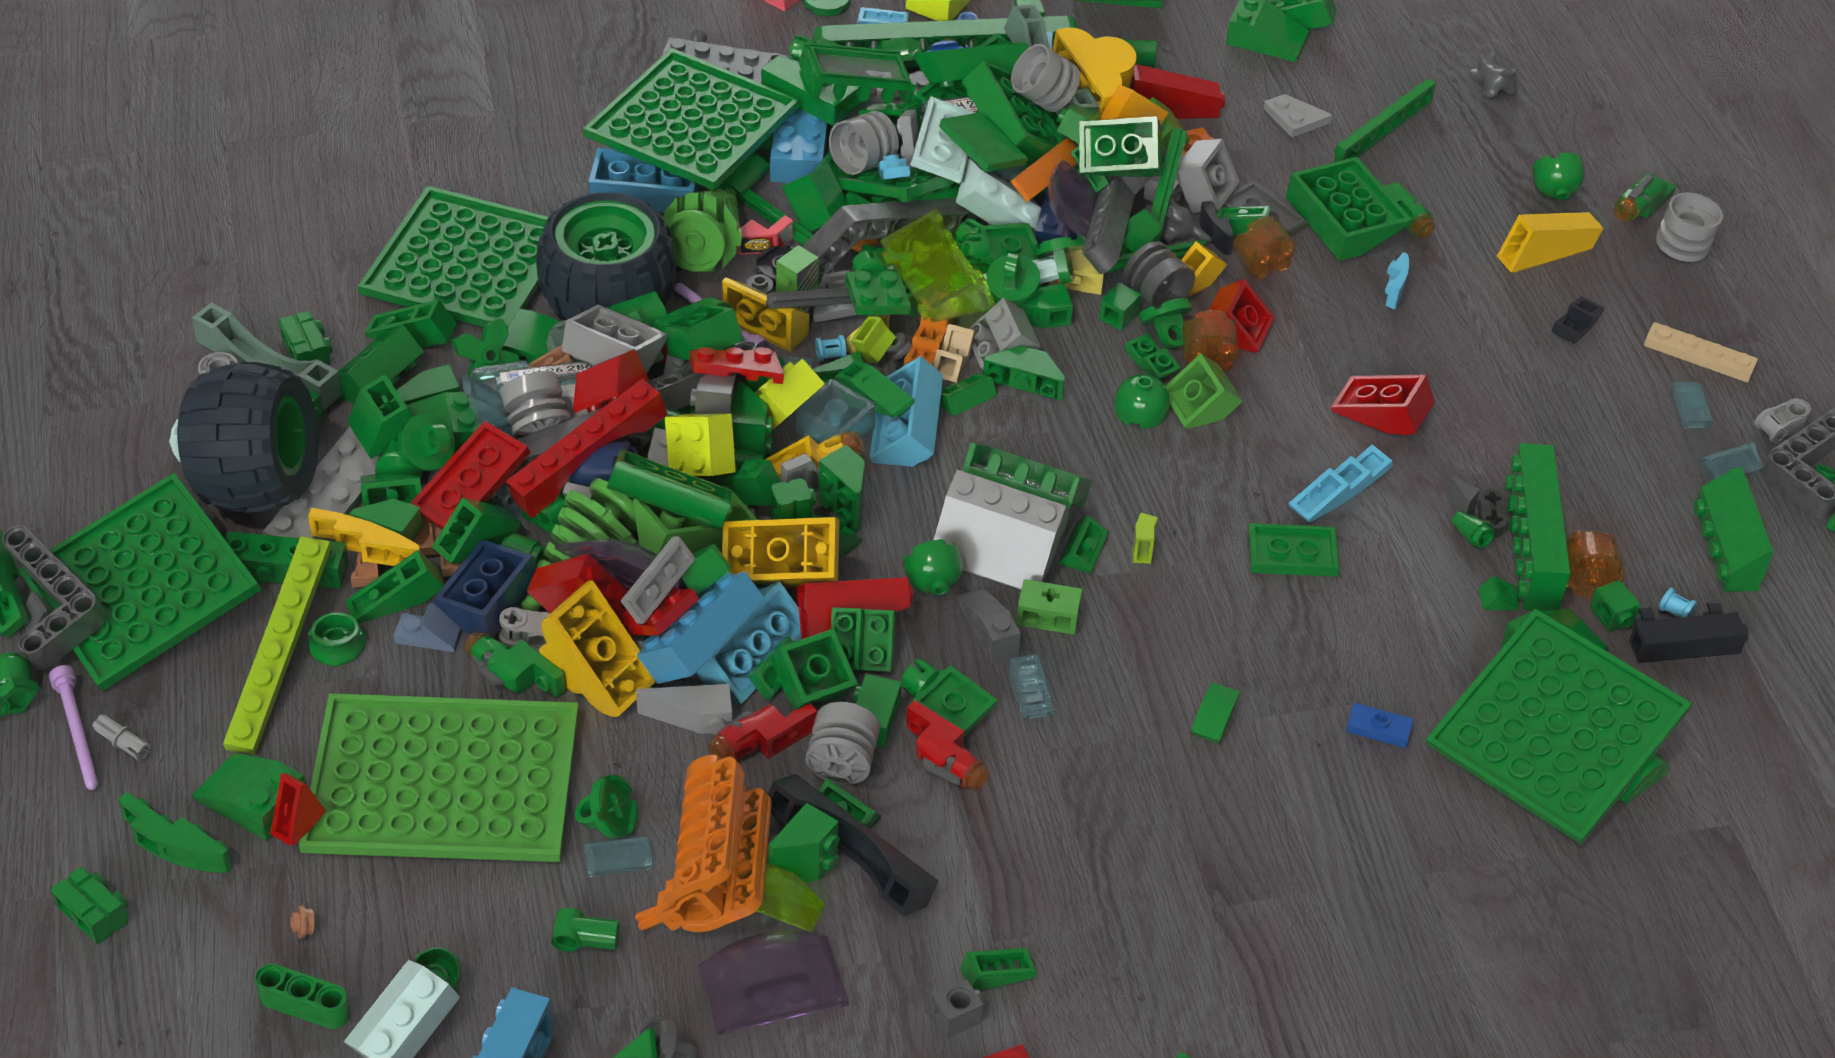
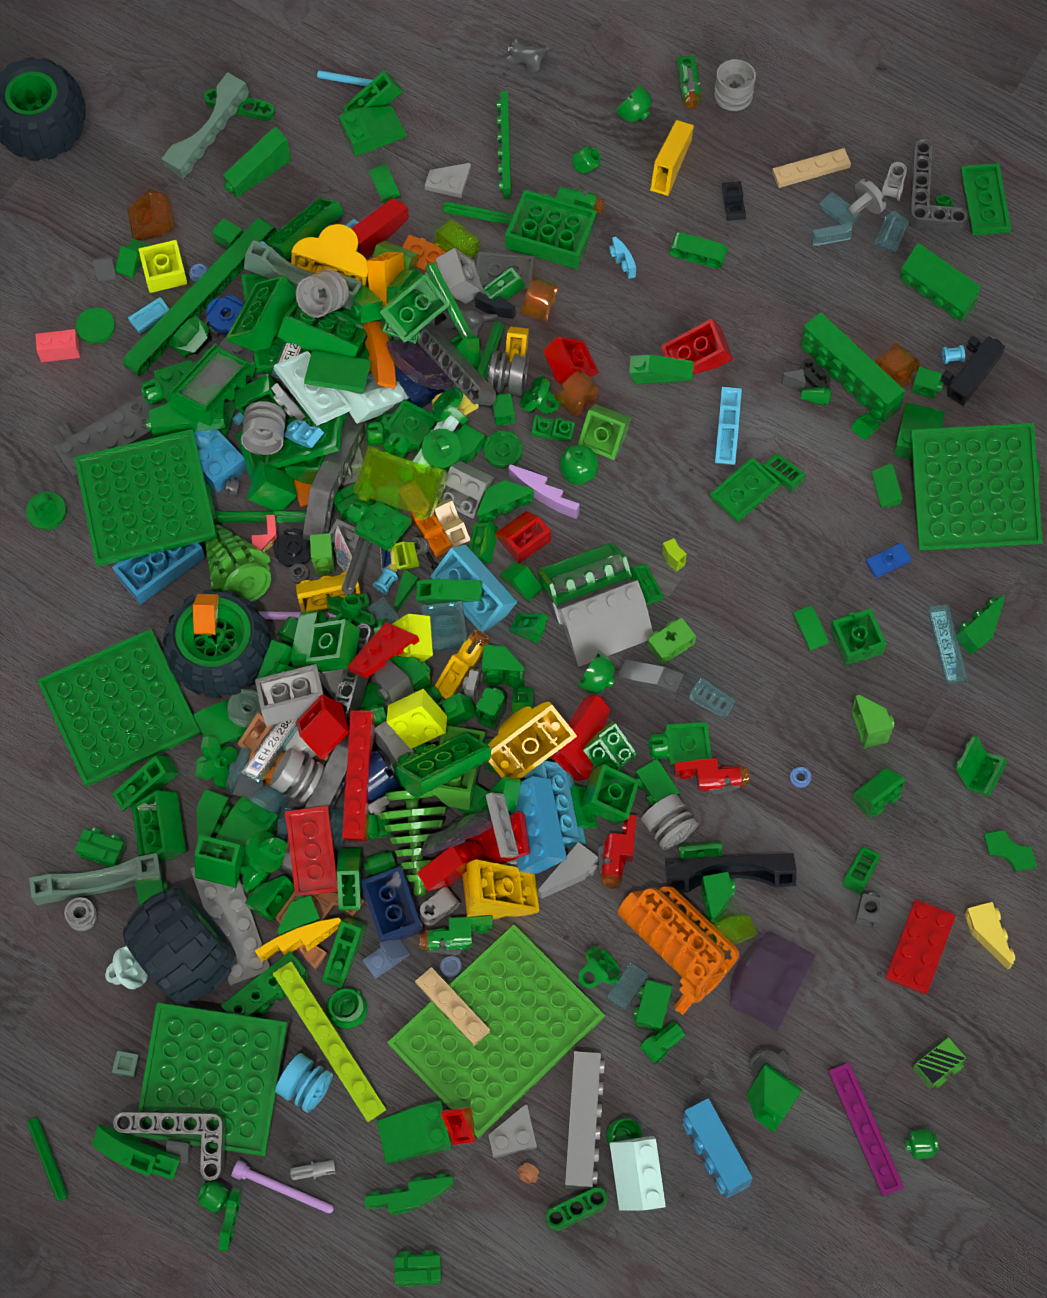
camera: 40 degrees left, 20 degrees up
none -> green tile [26,492,67,531]
none -> sand green plate [112,1051,140,1078]
none -> orange slope [193,594,219,635]
none -> dark grey plate [225,477,239,497]
none -> medium azure wheel [275,1053,333,1113]
none -> green plant [326,593,375,630]
none -> green slope [369,163,400,203]
none -> tan plate [415,967,490,1046]
none -> clear neon green brick [434,219,480,258]
none -> sand blue tile [440,955,462,978]
none -> green axle [443,201,514,225]
none -> green tile [483,430,523,469]
none -> light grey wing [488,1105,537,1158]
none -> red slope [494,511,551,564]
none -> green slope [499,562,543,603]
none -> lavender slope [508,465,580,519]
none -> green slope [509,613,548,643]
none -> light grey brick [565,1051,605,1190]
none -> green head [572,146,601,174]
none -> green slope [629,355,694,385]
none -> green brick [632,980,672,1033]
none -> green beam [669,232,728,268]
none -> green slope [762,453,806,493]
none -> medium blue plate [790,767,811,788]
none -> clear light blue tile [812,223,852,246]
none -> green brick [830,608,887,666]
none -> light grey tile [848,179,886,216]
none -> bright green slope [851,695,895,749]
none -> green slope [852,768,906,819]
none -> green slope [871,464,902,508]
none -> clear light blue tile [927,604,968,686]
none -> green slope [955,594,1005,655]
none -> green bracket [956,736,1007,797]

